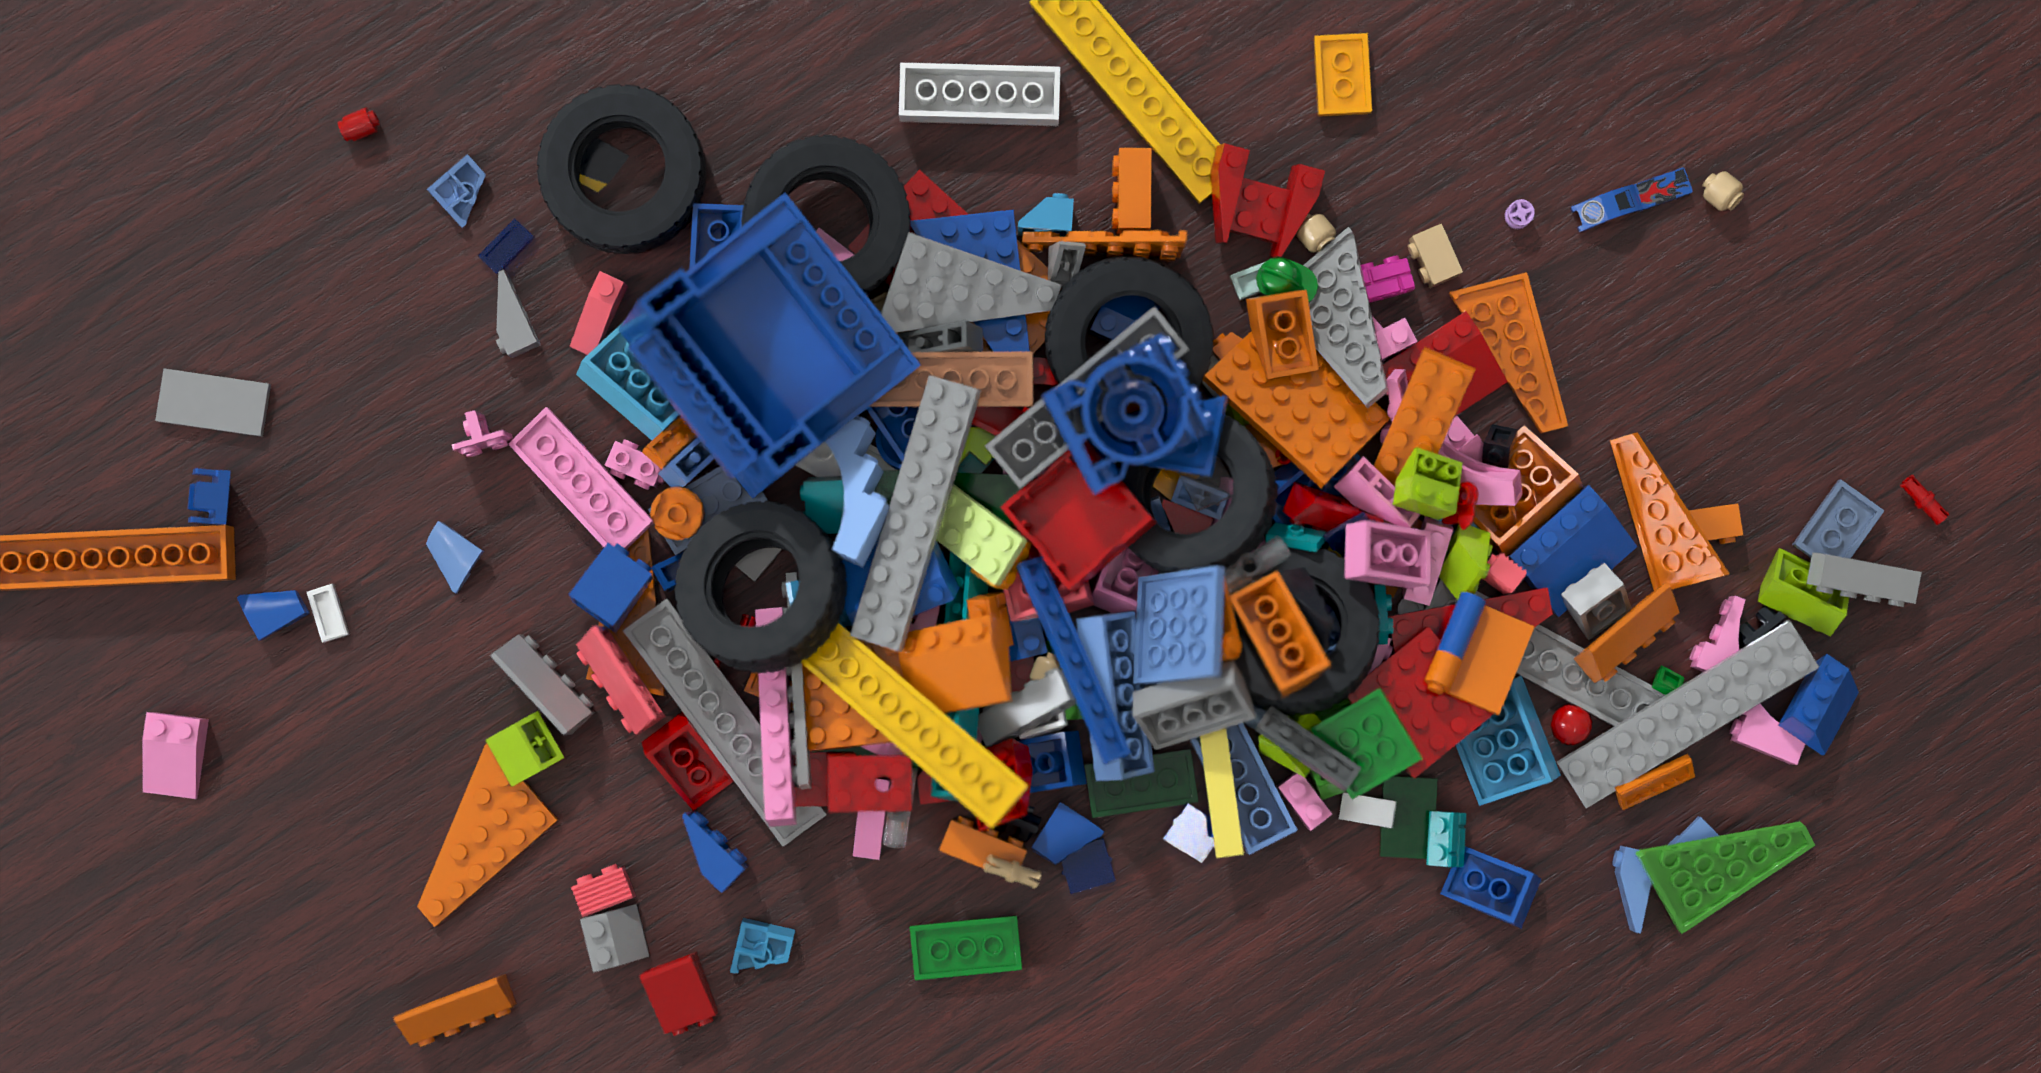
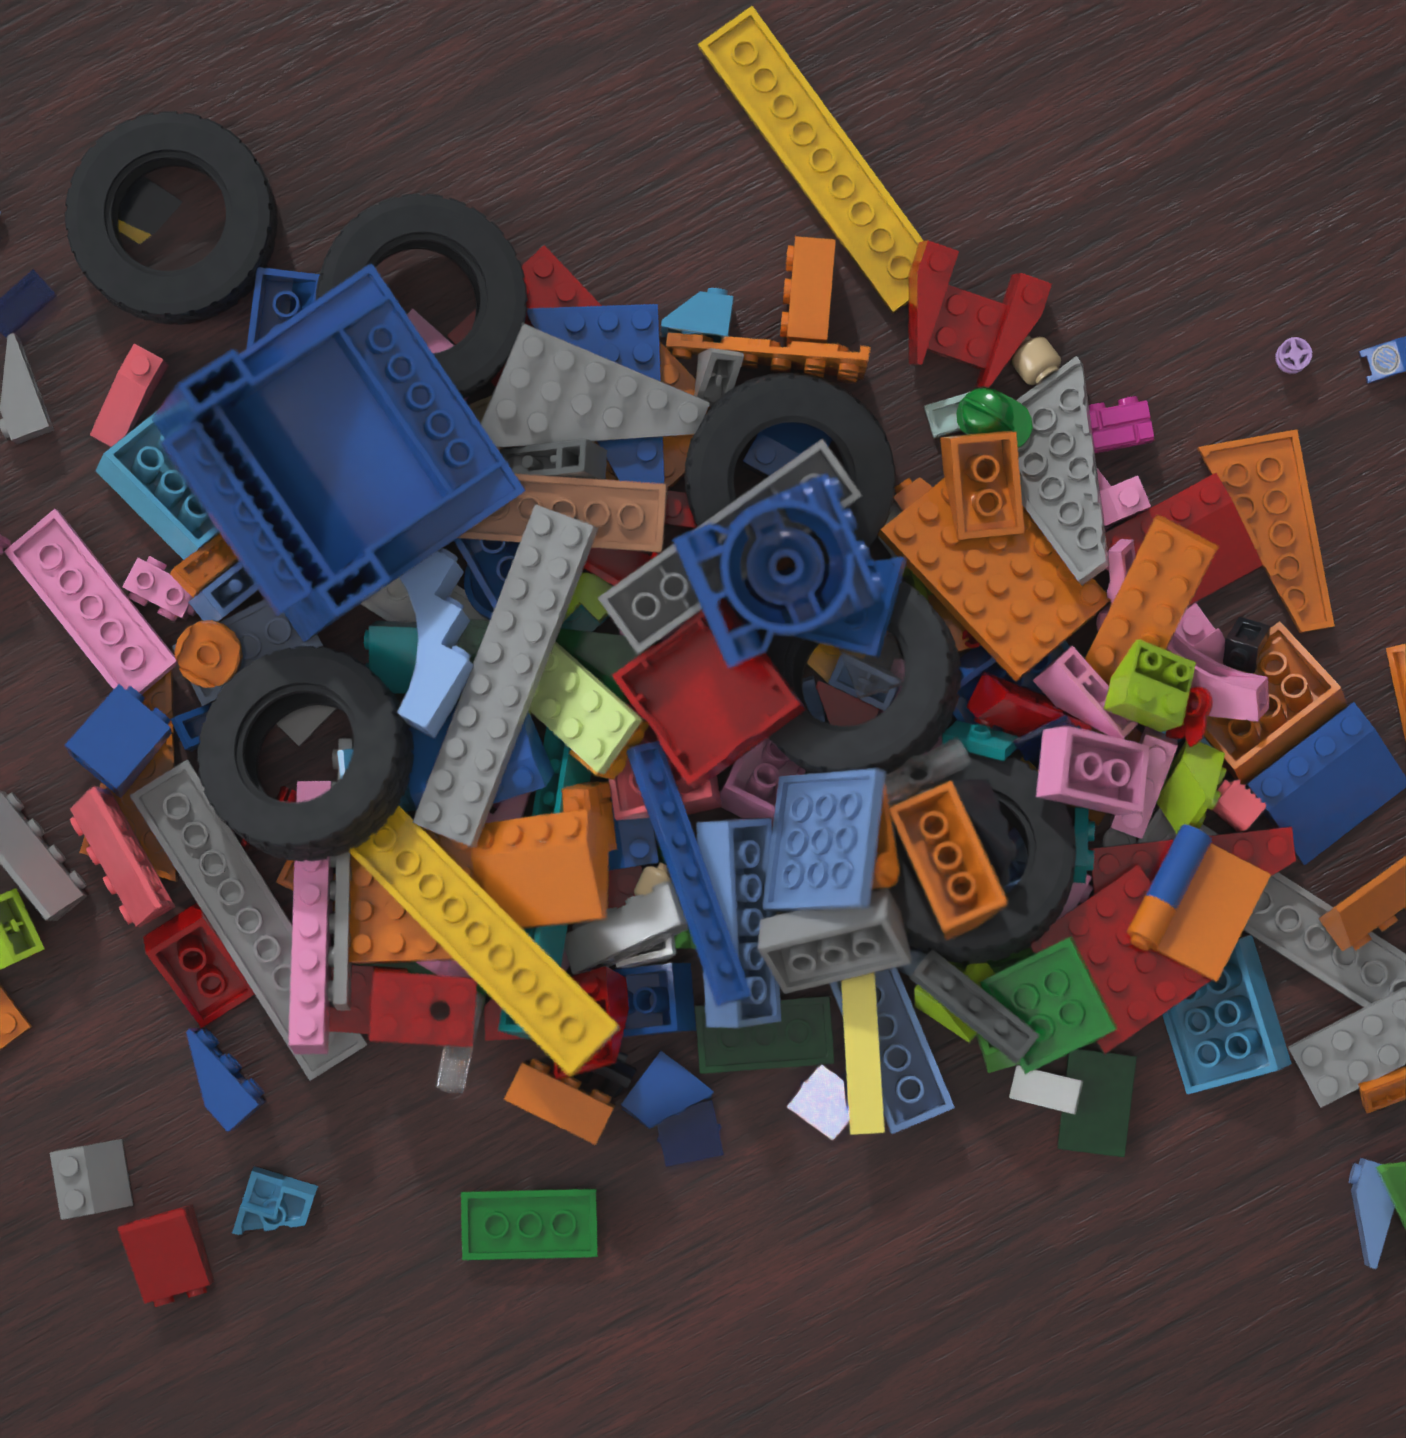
camera: 10 degrees right, 0 degrees up
coral brick [571,864,636,917] -> none
bright pink slope [853,778,891,860] -> none
white brick [899,63,1060,126] -> none
tan pin [984,855,1041,888] -> none
bright pink brick [1275,772,1332,831] -> none
light orange plate [1314,33,1372,116] -> none
tan brick [1408,223,1463,288] -> none
teal brick [1427,811,1466,867] -> none
blue slope [1441,846,1541,928] -> none
red hair [1550,703,1592,745] -> none
light grey slope [1561,563,1632,640] -> none

